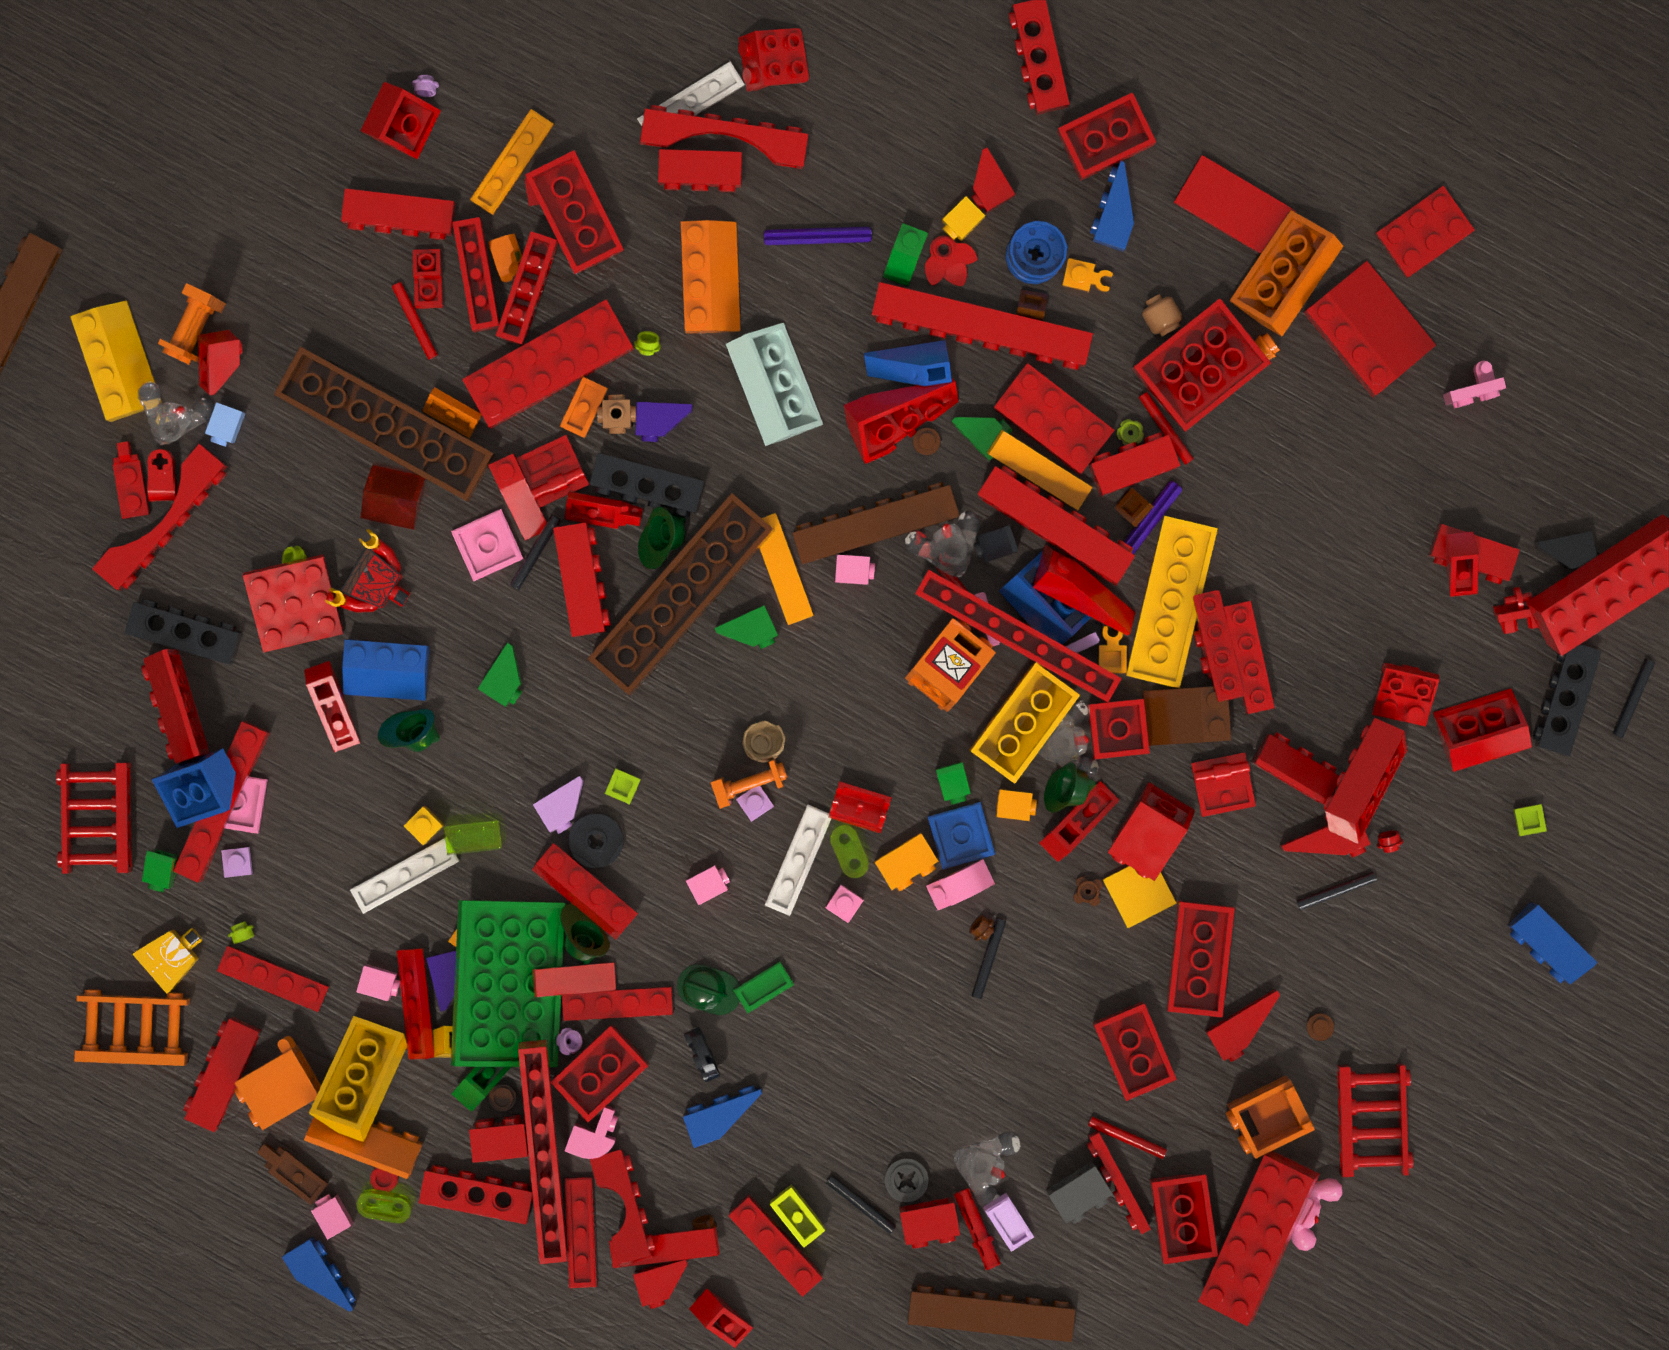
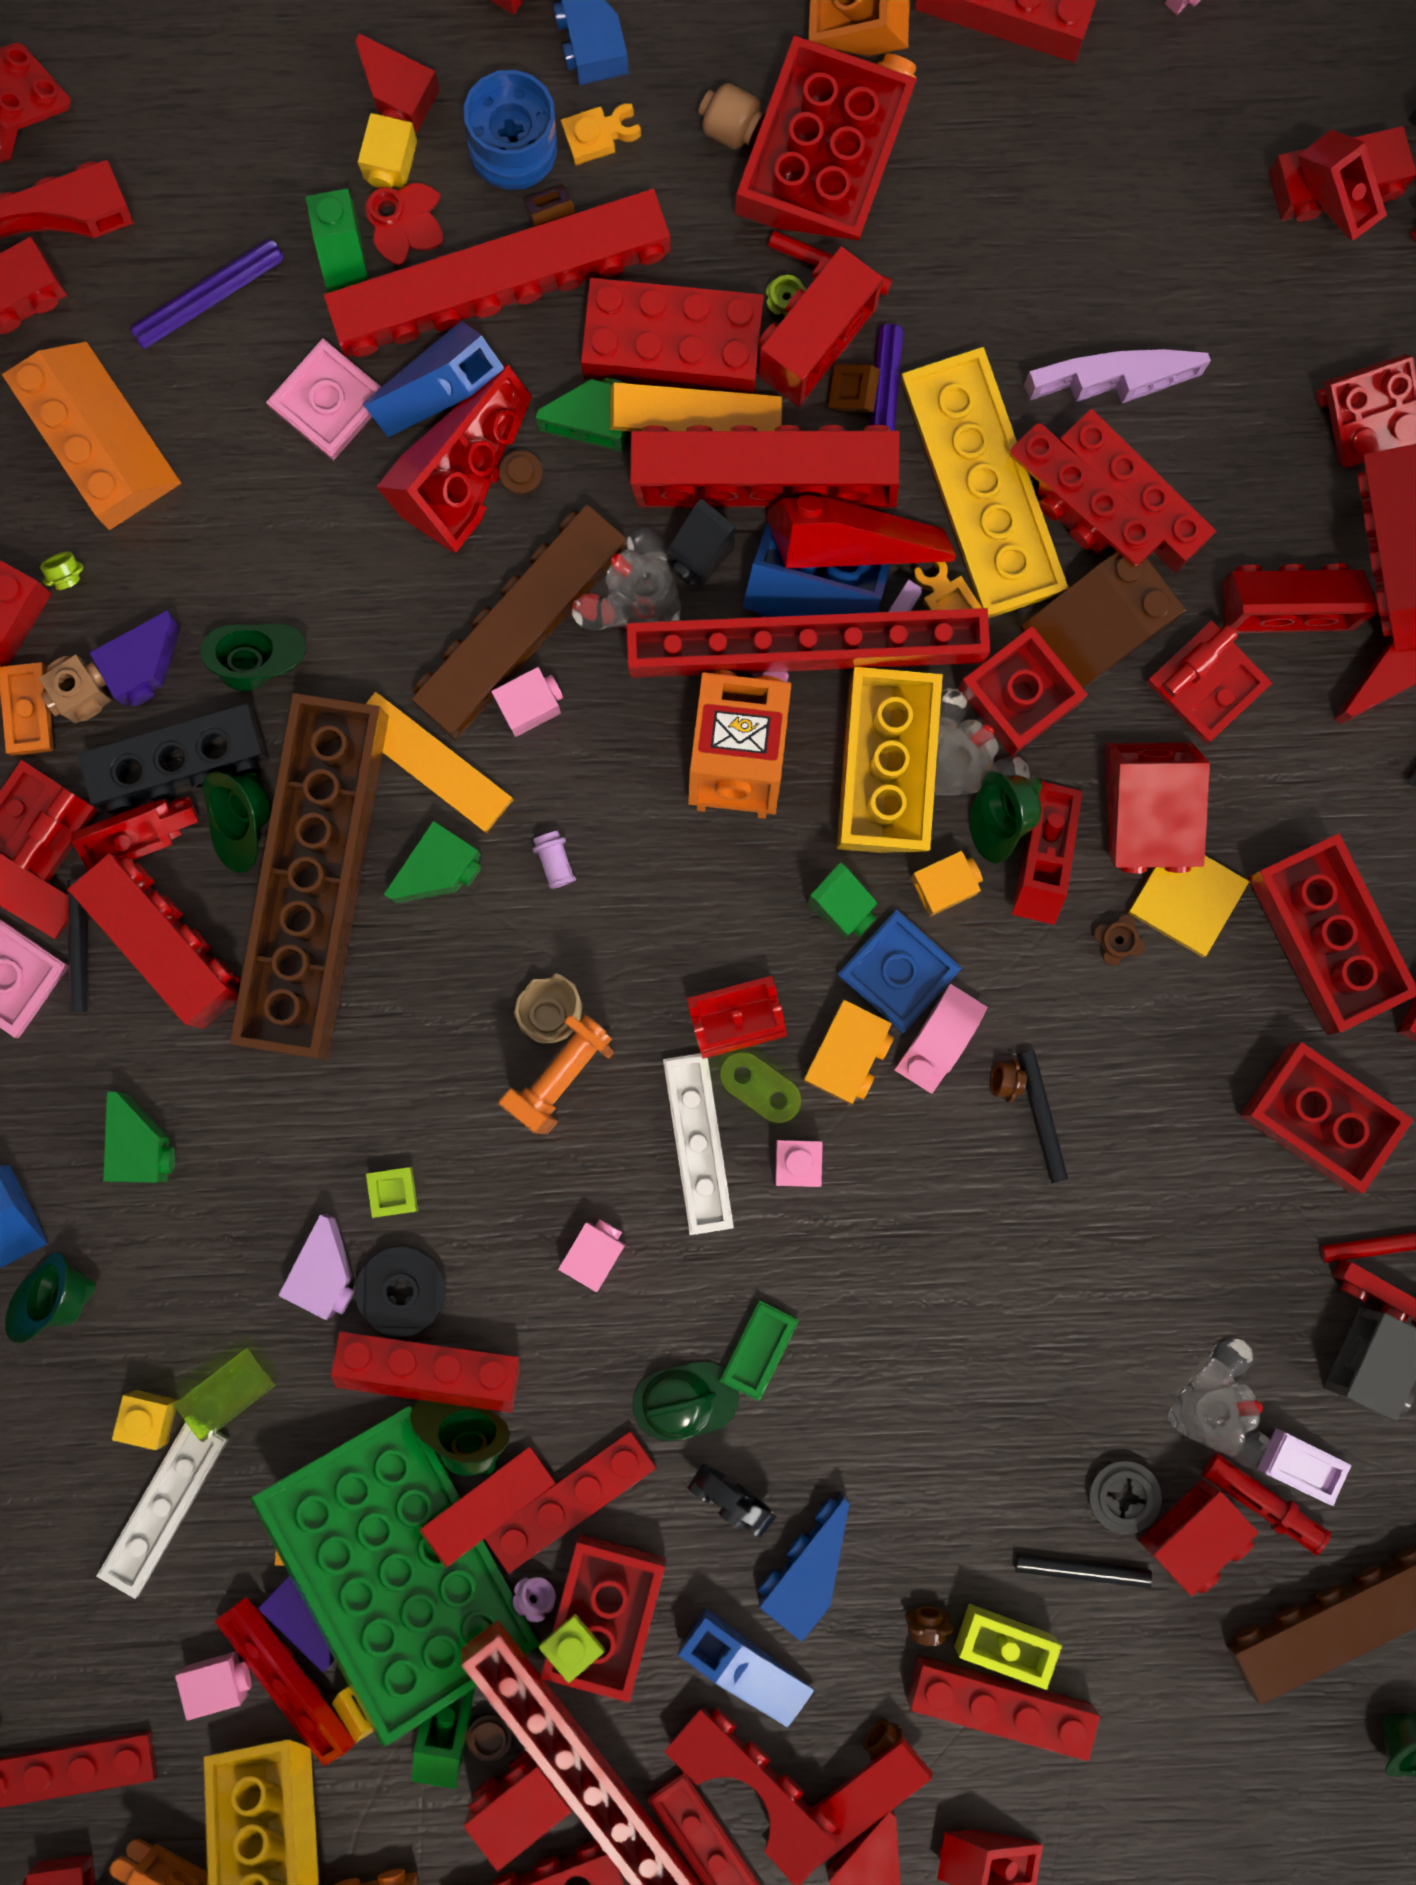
camera: 30 degrees left, 5 degrees down
bright pink brick [565,1105,618,1159] -> none
light aqua slope [726,323,823,446] -> none
lavender plate [736,786,774,822] -> none
none -> dark green piece [200,623,307,691]
none -> bright pink tile [266,338,381,461]
none -> lavender pin [532,831,576,890]
none -> lime plate [539,1613,605,1683]
none -> slope [678,1607,815,1727]
none -> reddish brown plate [905,1606,953,1646]
none -> lavender slope [1024,349,1211,403]

